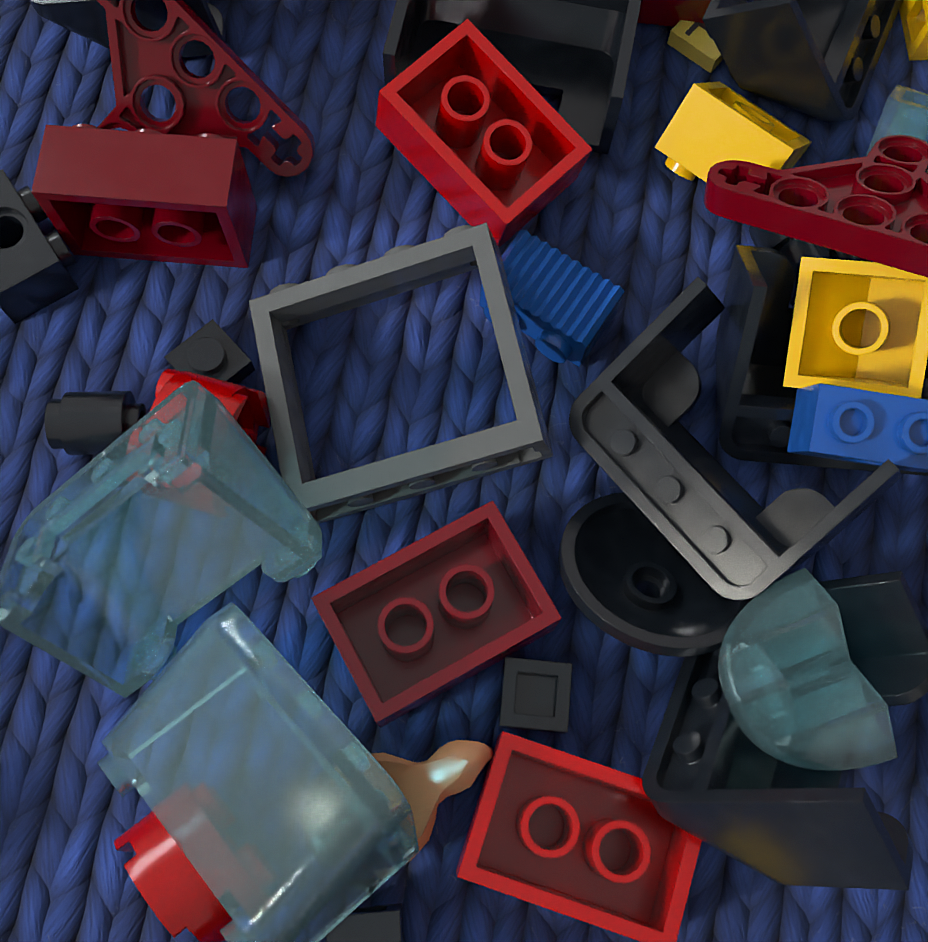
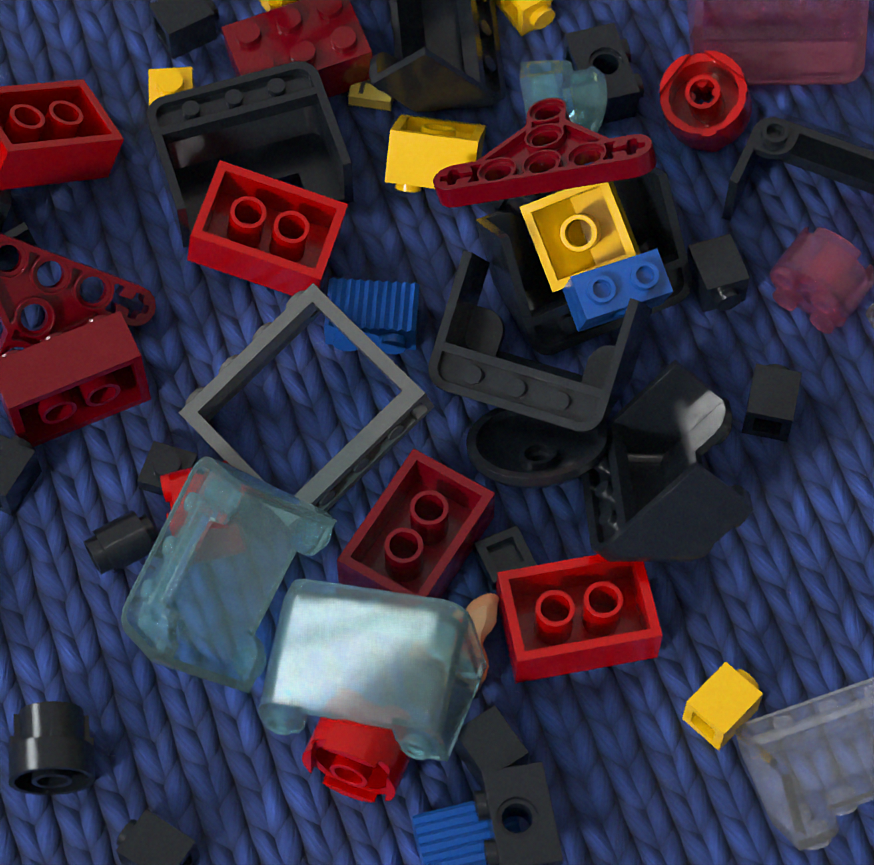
camera: 25 degrees left, 10 degrees down
clear light blue brick [718,568,898,771] -> none

